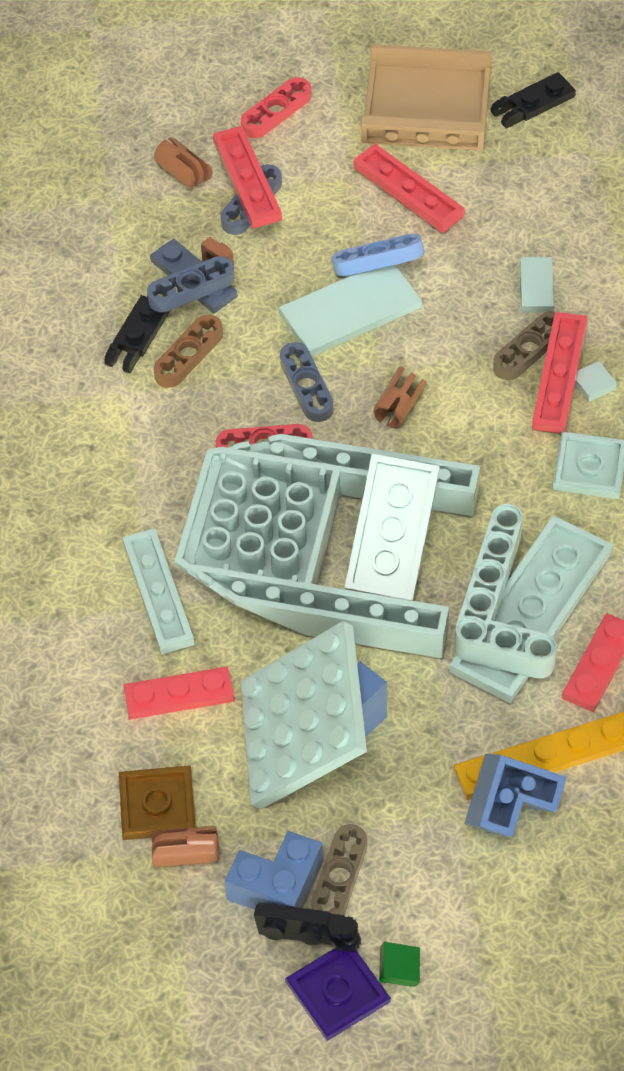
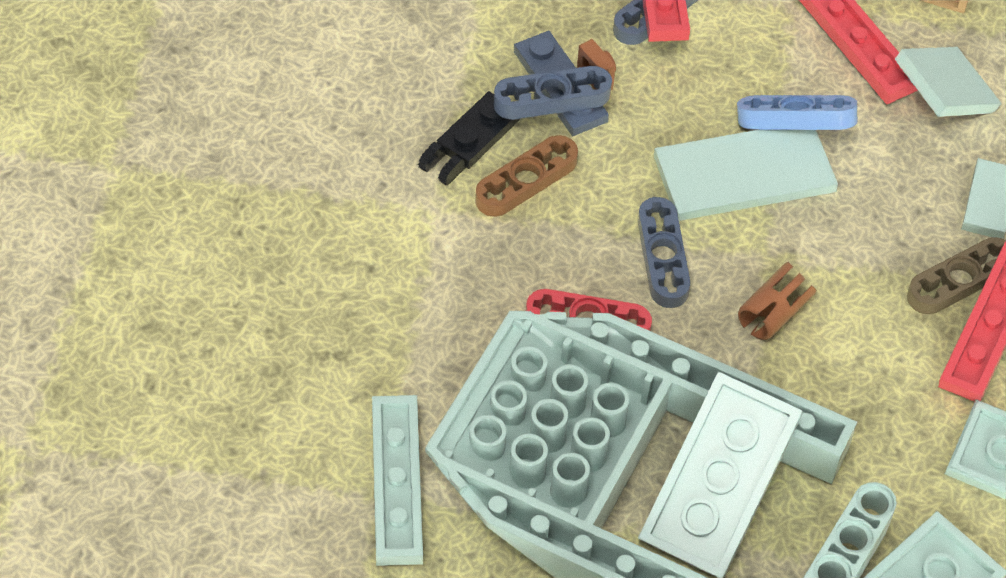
camera: 10 degrees right, 0 degrees up
none -> light aqua tile [895,47,1002,117]

